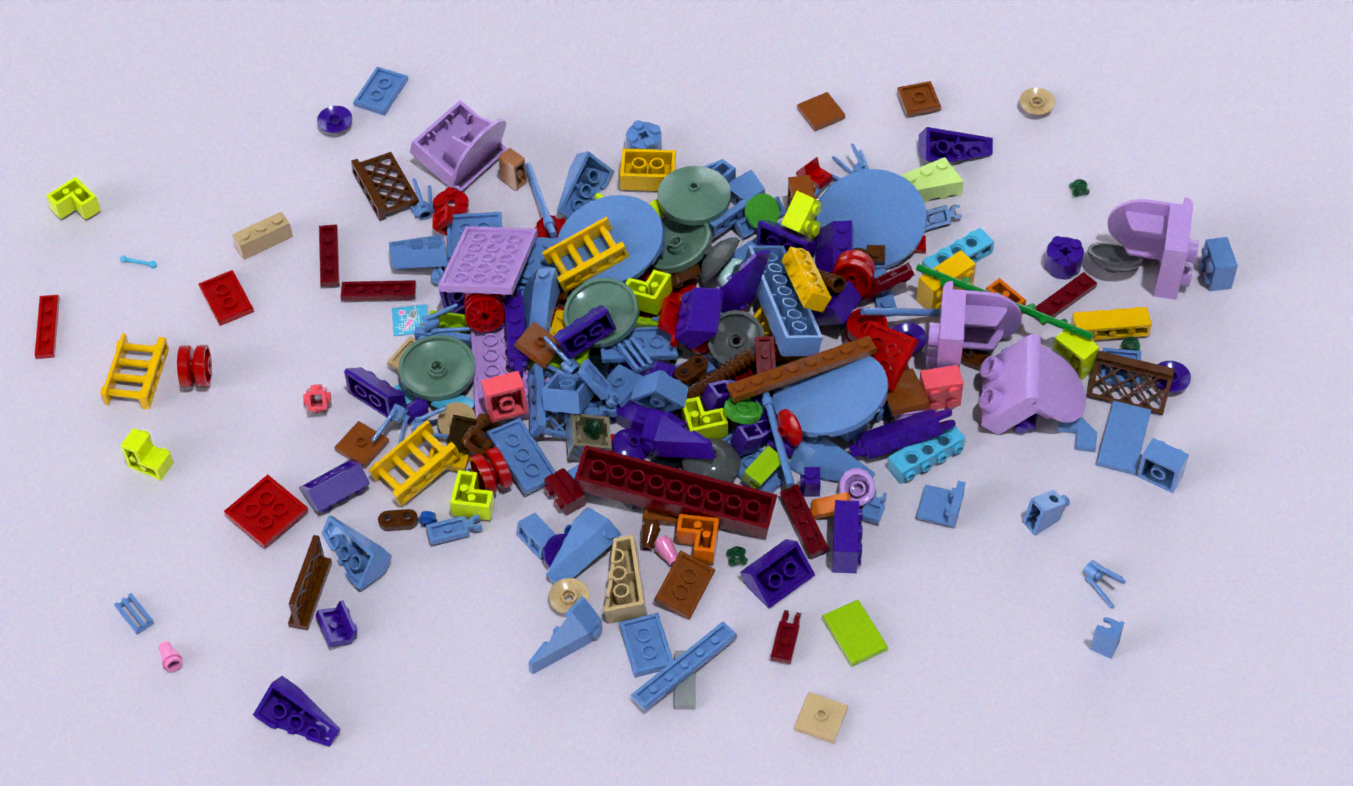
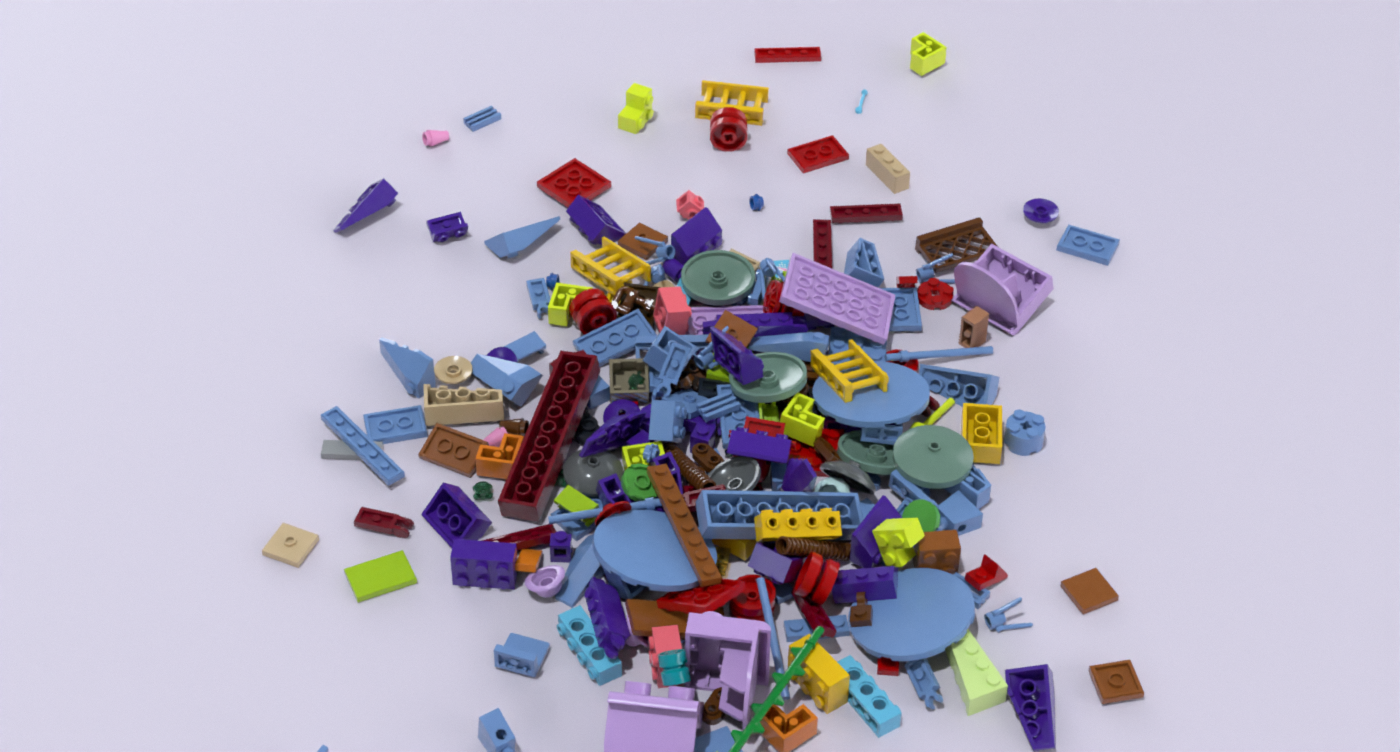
camera: 90 degrees right, 10 degrees down
reddish brown fence [288,535,333,631] -> none
reddish brown plate [378,509,418,531] -> none
medium blue plate [863,490,887,525] -> none
none -> medium blue plate [643,444,660,463]
none -> teal wheel [657,649,691,686]
none -> blue plate [749,194,764,211]

